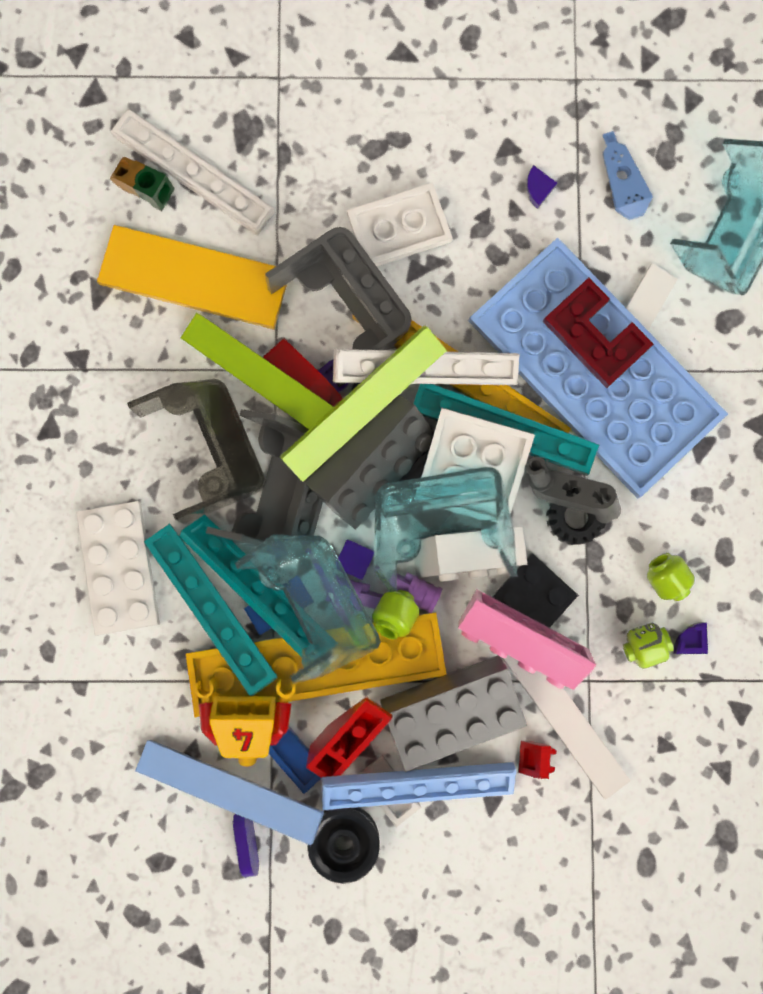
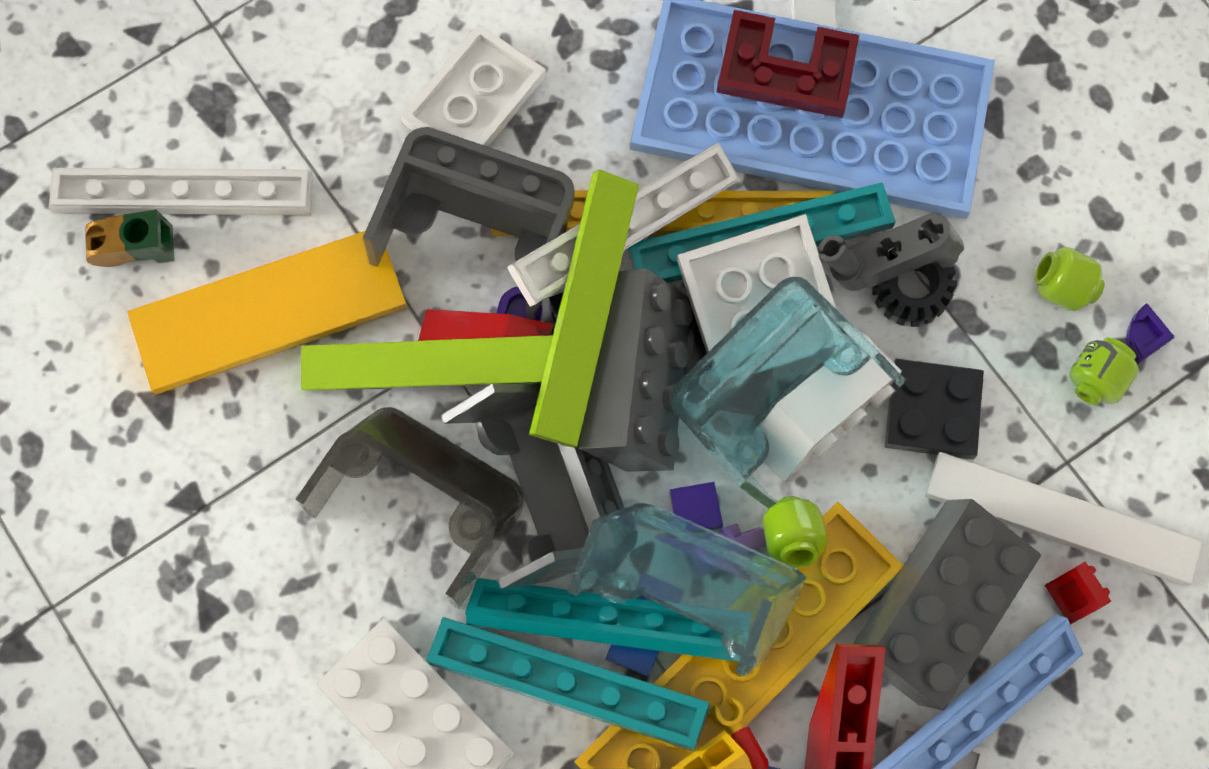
camera: 30 degrees left, 10 degrees down
medium lavender hinge [384,571,443,613] -> none
bright pink slope [458,589,596,690] -> none

